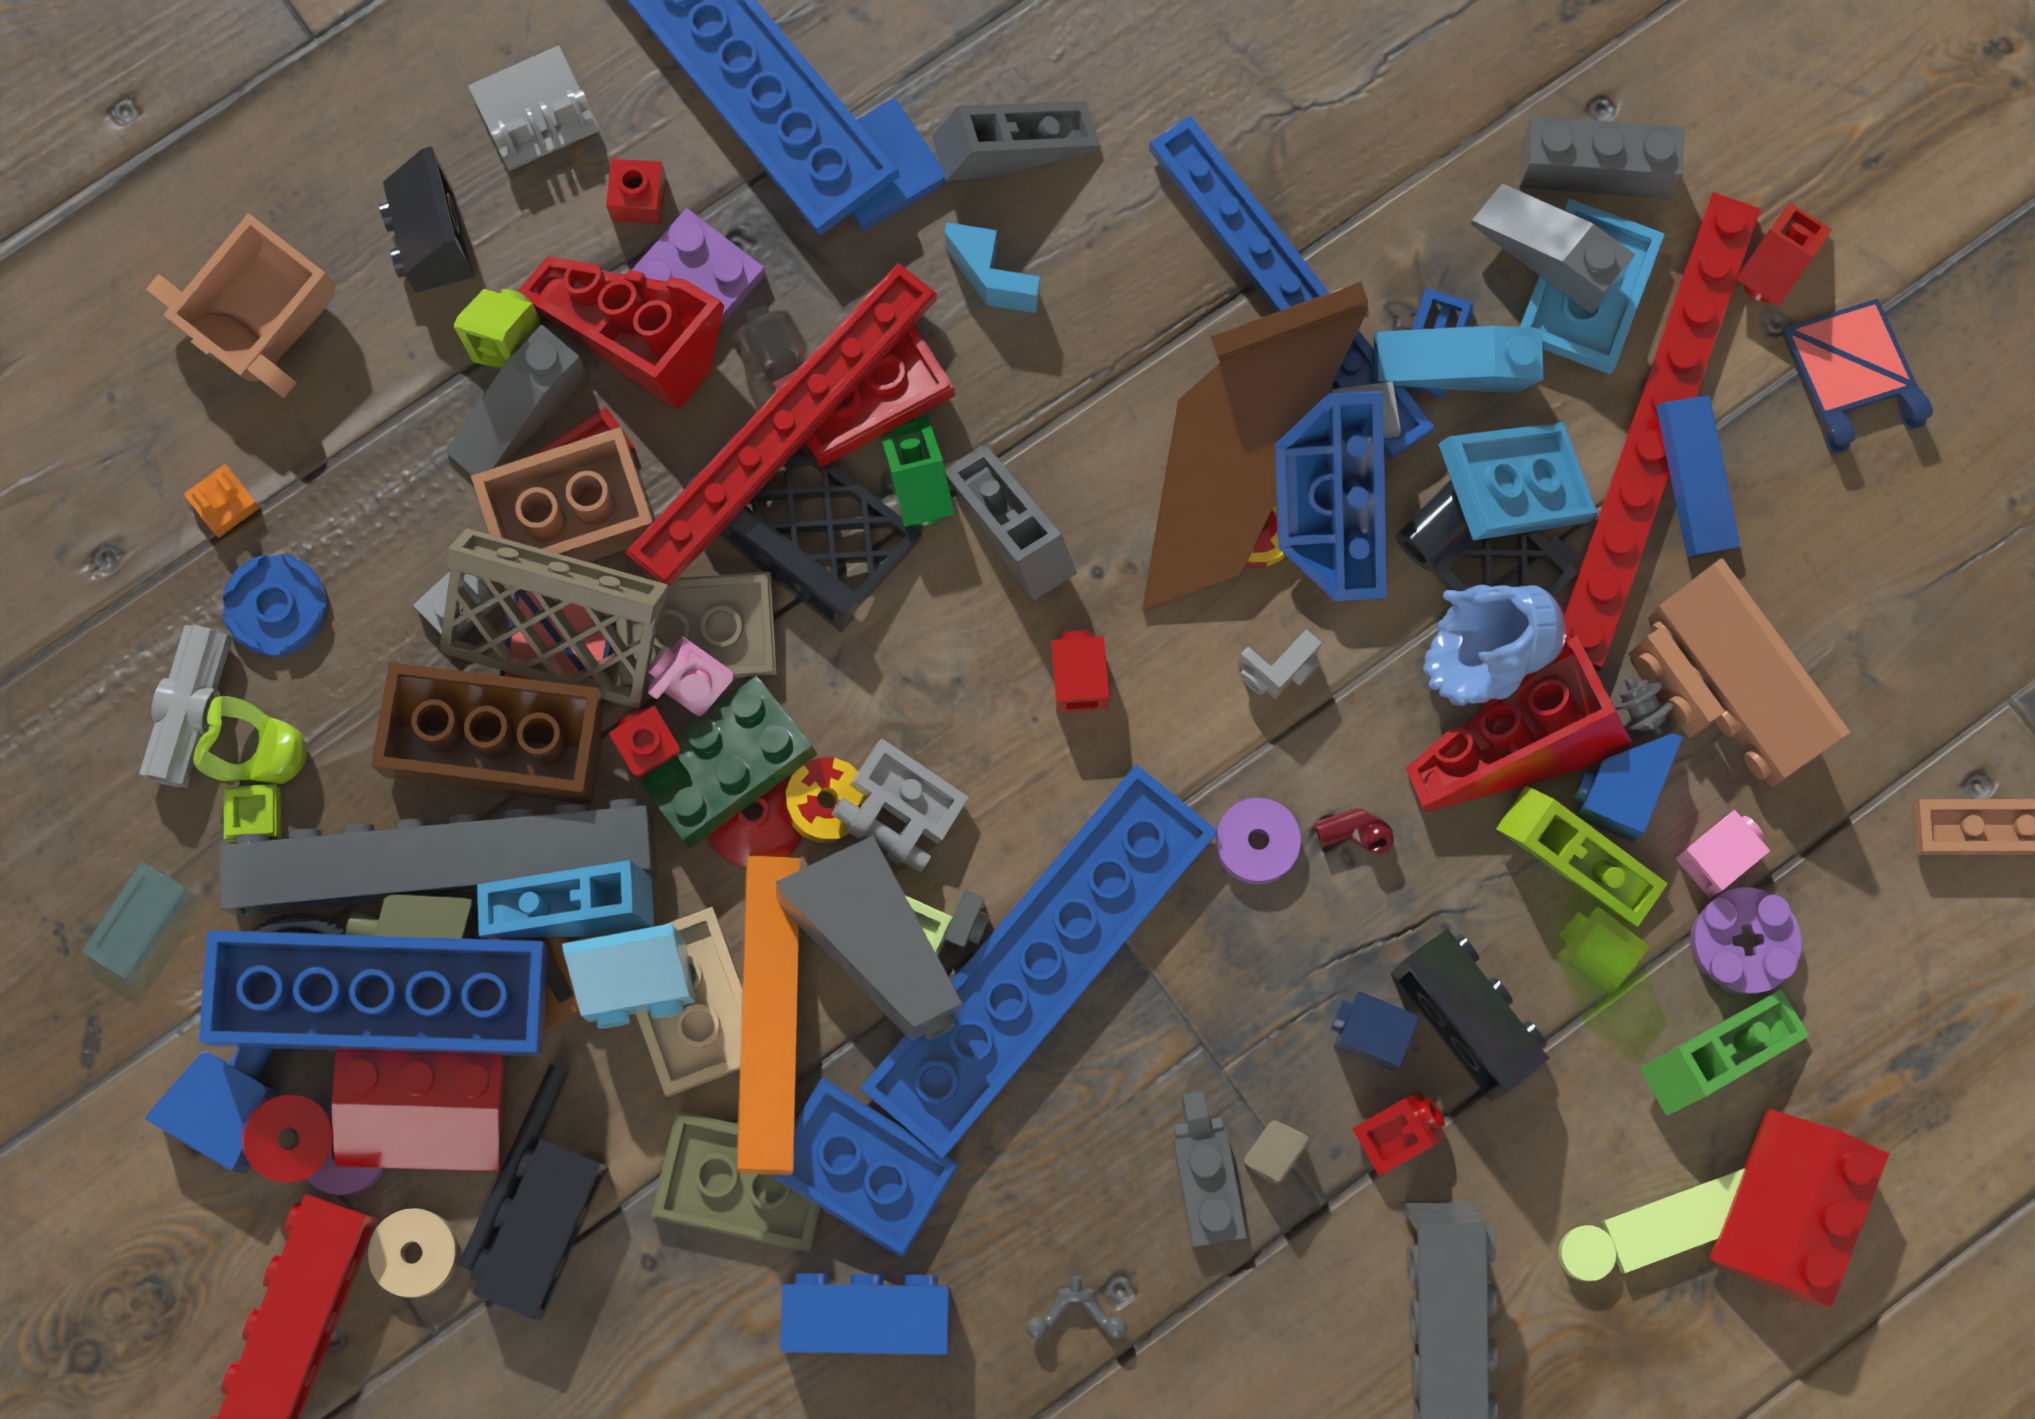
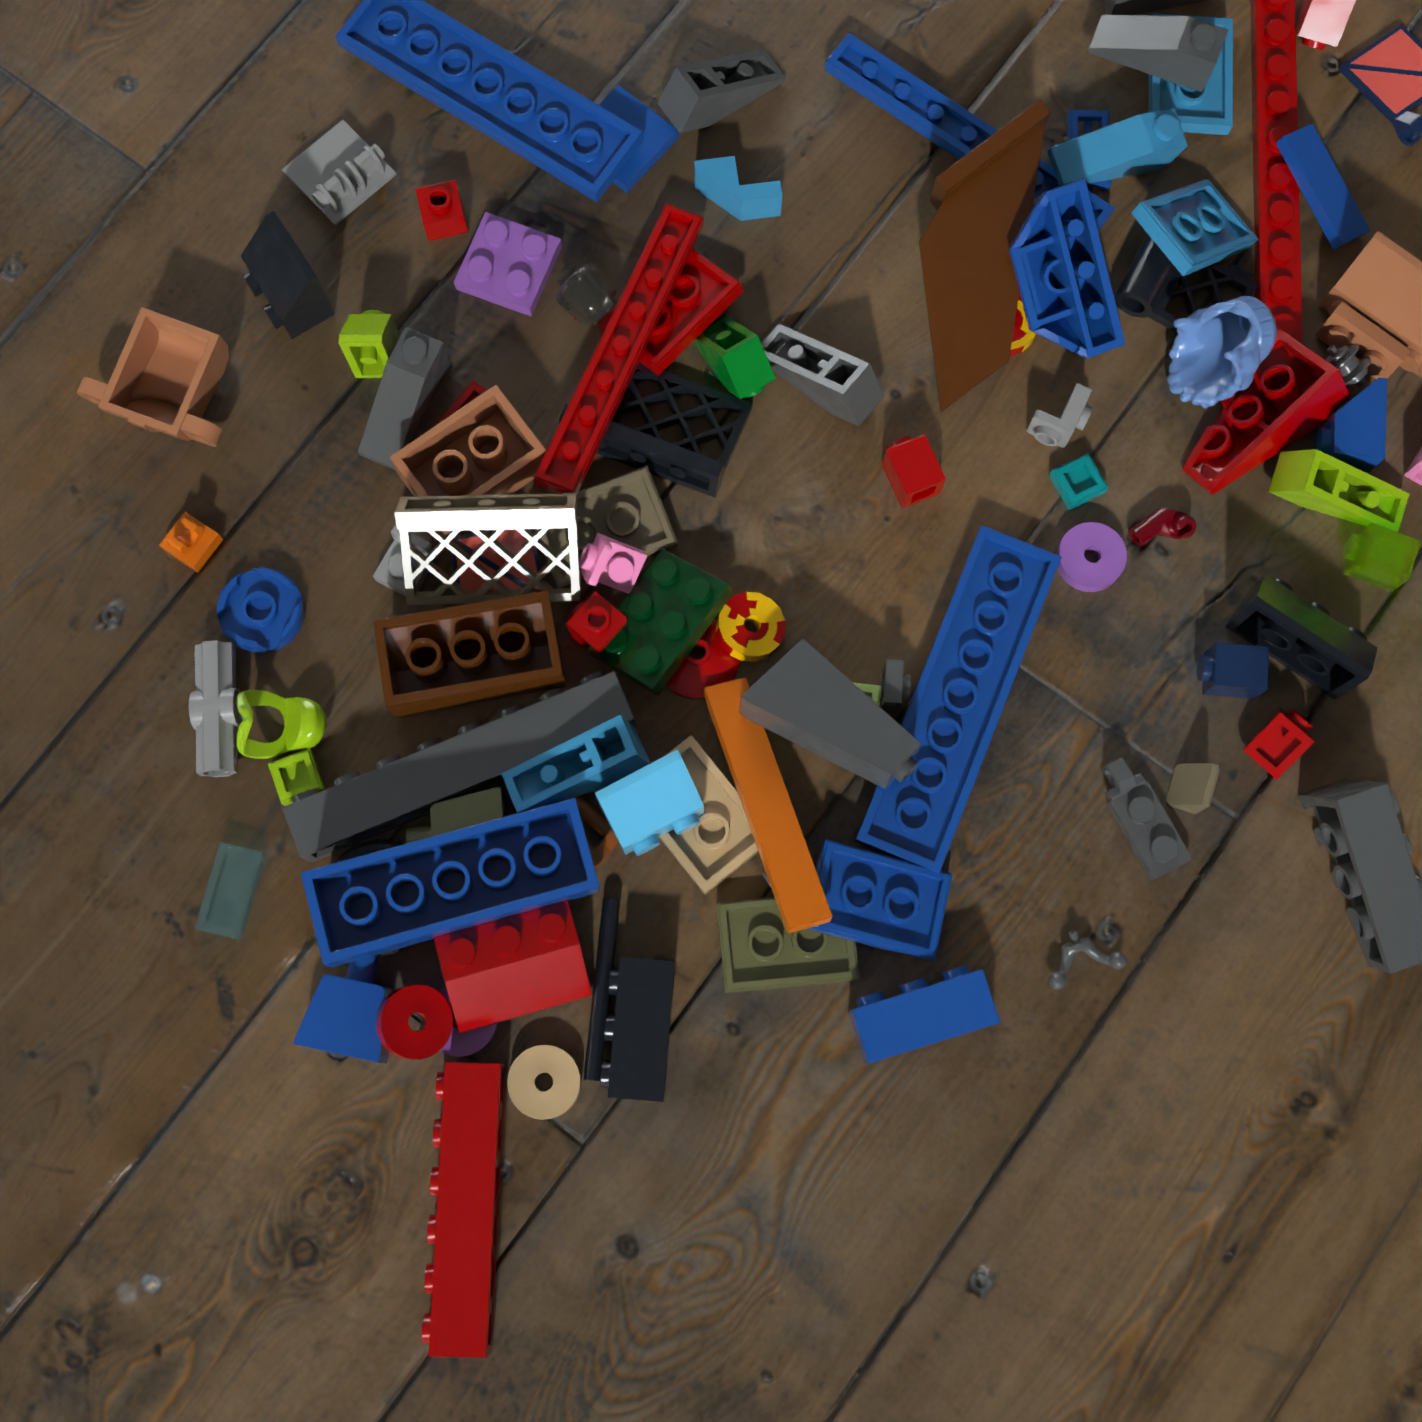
camera: 20 degrees left, 0 degrees up
red wedge [517,256,724,410] -> none
light grey plate [831,738,969,873] -> none
none -> teal tile [1049,453,1109,511]

